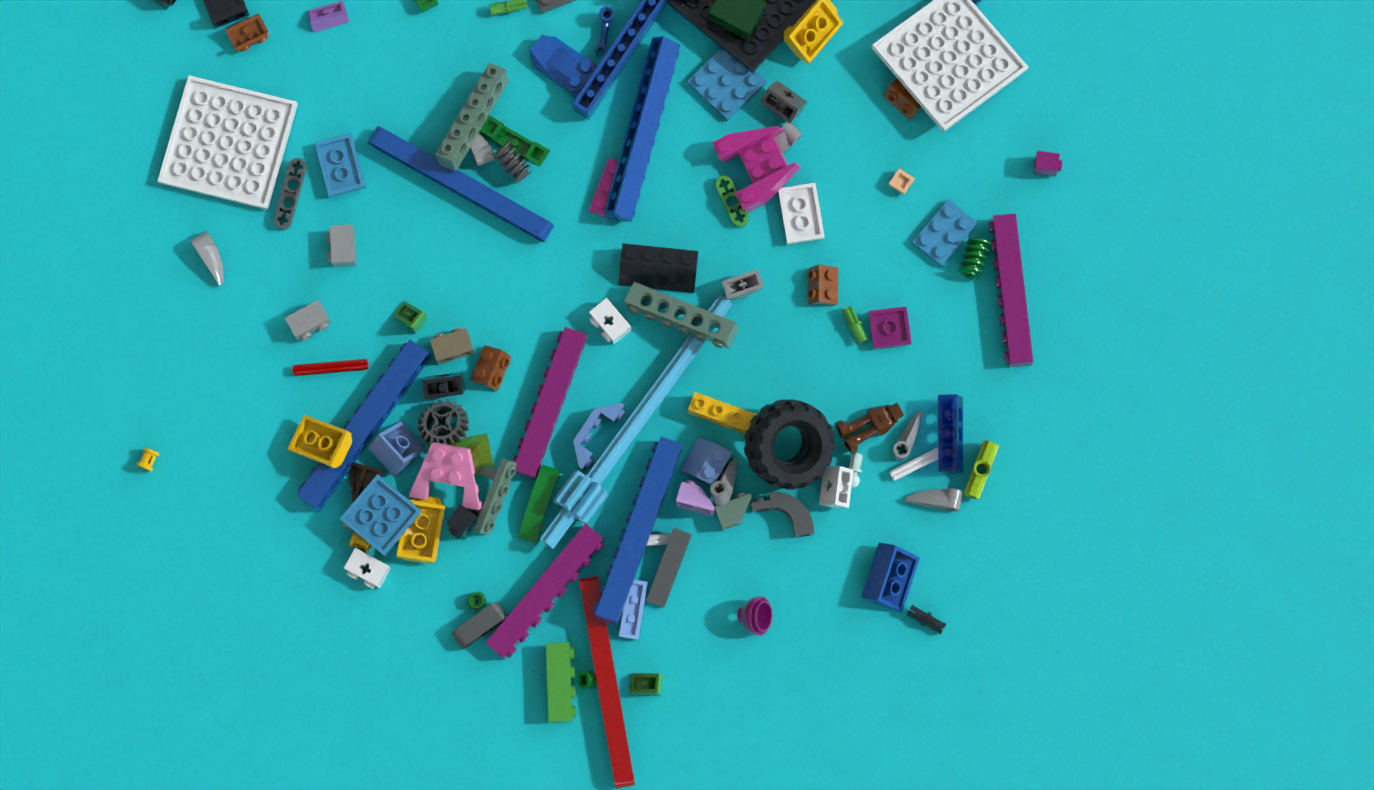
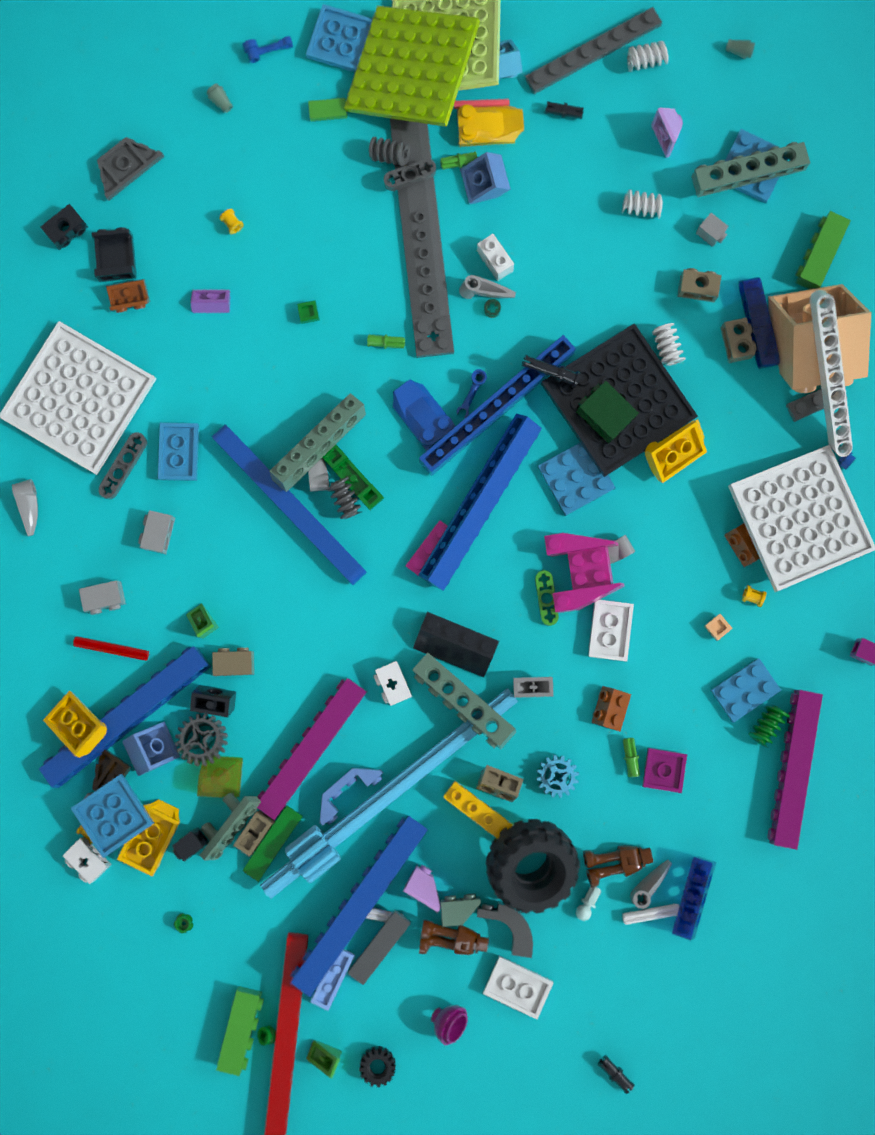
camera: 15 degrees right, 5 degrees up
bright pink wing [409,442,482,510] -> none
dark grey beam [451,601,508,650] -> none
dark orange bracket [470,345,511,391] -> none
magenta brick [486,524,604,660] -> none
medium blue slope [680,437,732,487] -> none
light grey piece [710,458,738,506] -> none
dark grey brick [760,80,807,123] -> none
white brick [819,466,854,508] -> none
blue slope [861,542,920,612] -> none
light grey piece [905,488,963,512] -> none
lime piece [963,440,999,500] -> none
none -> dark tan brick [234,810,275,857]
none -> black tyre [359,1046,396,1087]
none -> reddish brown piece [419,919,489,955]
none -> dark tan brick [476,765,523,802]
none -> white plate [483,956,554,1019]
none -> medium azure gear [536,755,579,798]
none -> yellow bush [742,585,767,607]

